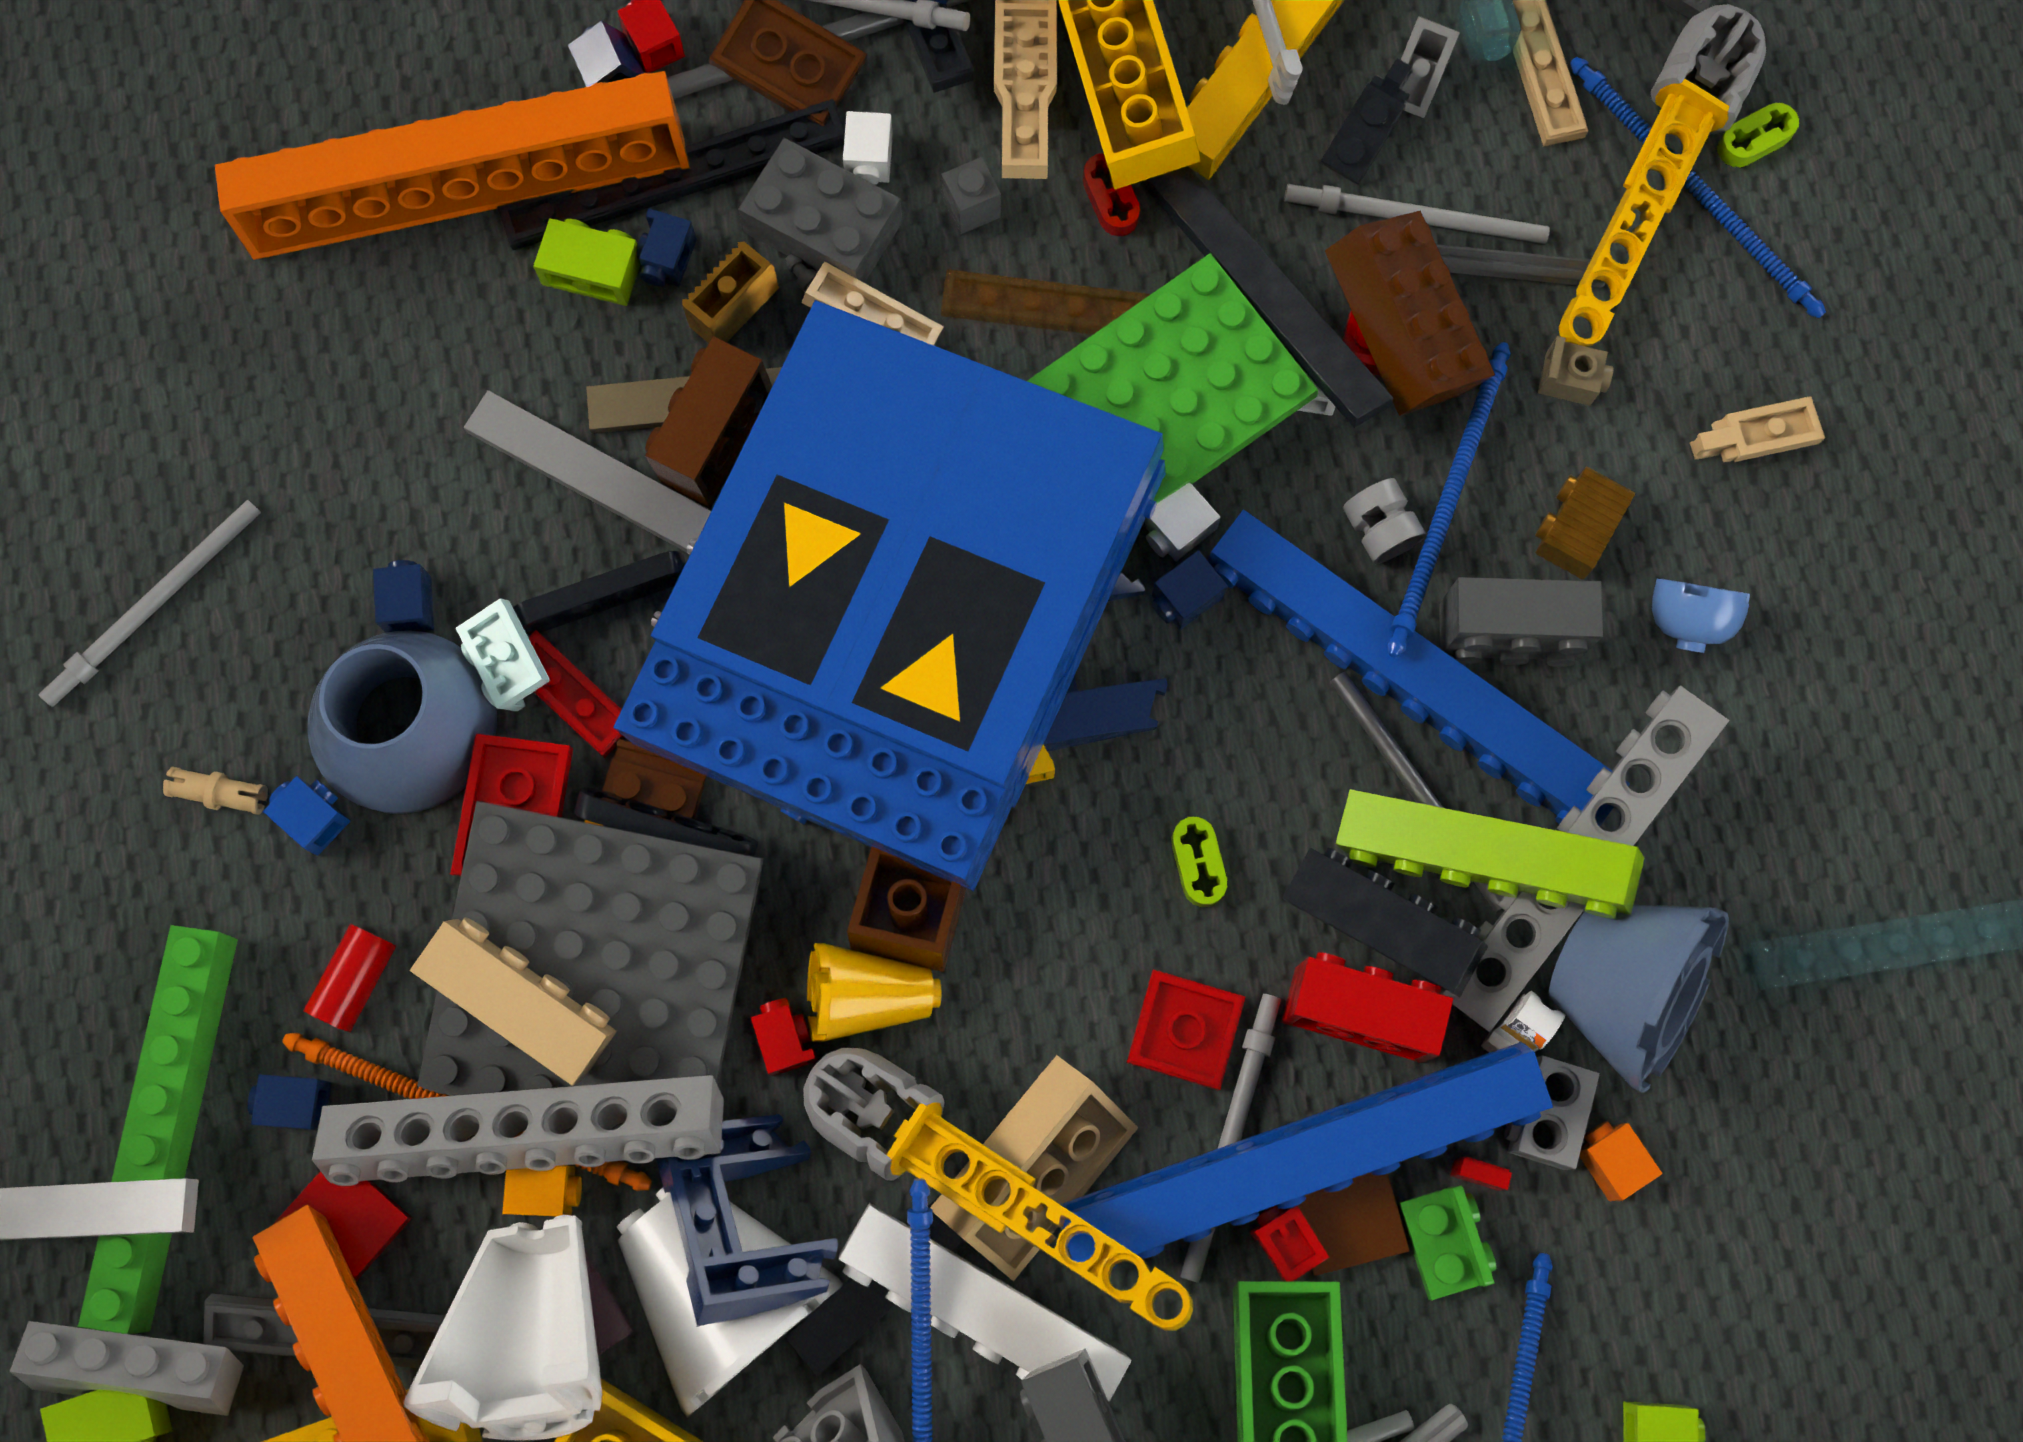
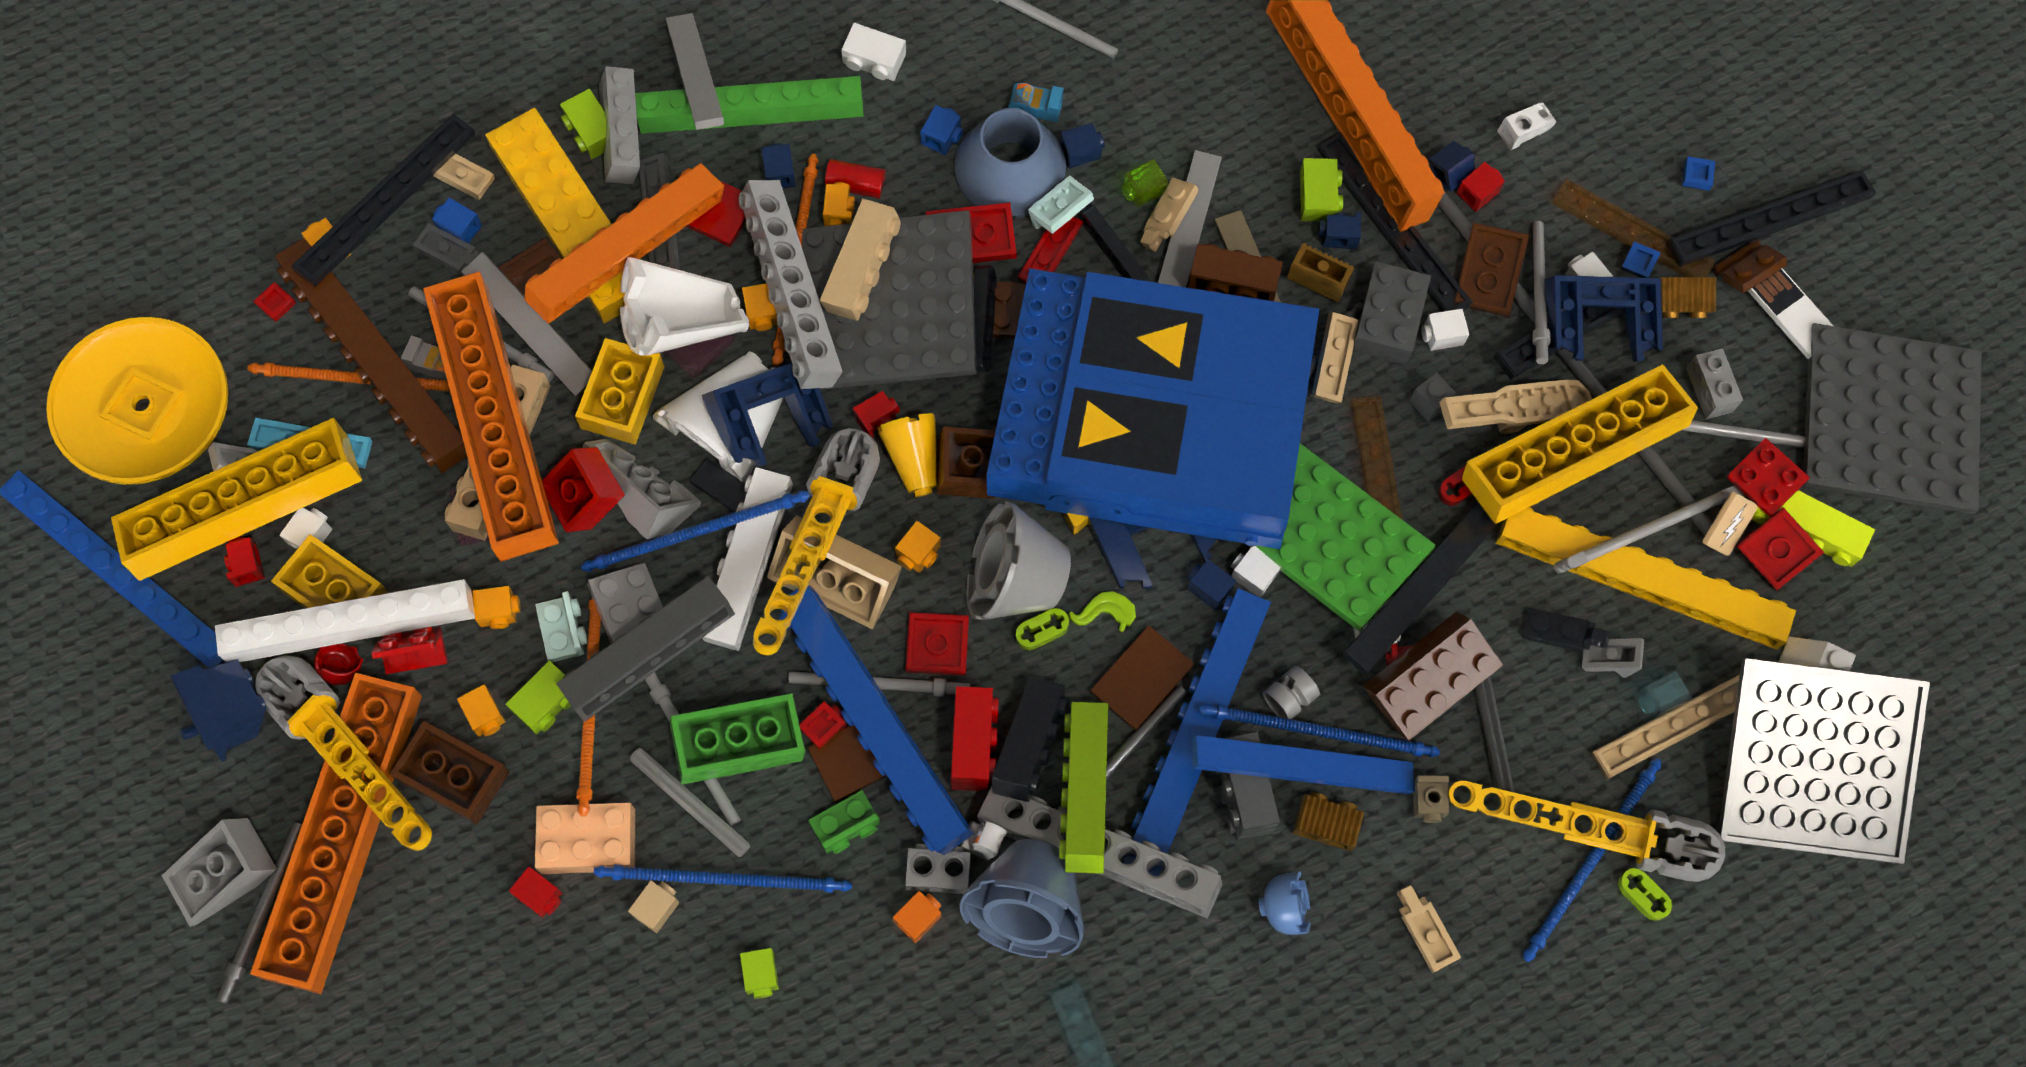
camera: 75 degrees right, 5 degrees down
tan pin [163,767,268,815] -> none
light grey bar [1284,184,1550,244] -> none
red tile [1450,1156,1512,1191] -> none
none -> light orange brick [823,182,855,226]
none -> white brick [842,23,906,81]
none -> light orange brick [895,521,941,573]
none -> light grey cone [966,501,1071,620]
none -> dark azure leg [1008,83,1064,123]
none -> lime piece [1068,591,1136,632]
none -> reddish brown tile [1090,625,1195,731]
none -> clear neon green brick [1122,159,1168,208]
none -> tan hinge [1140,177,1199,253]
none -> blue tile [1191,735,1415,794]

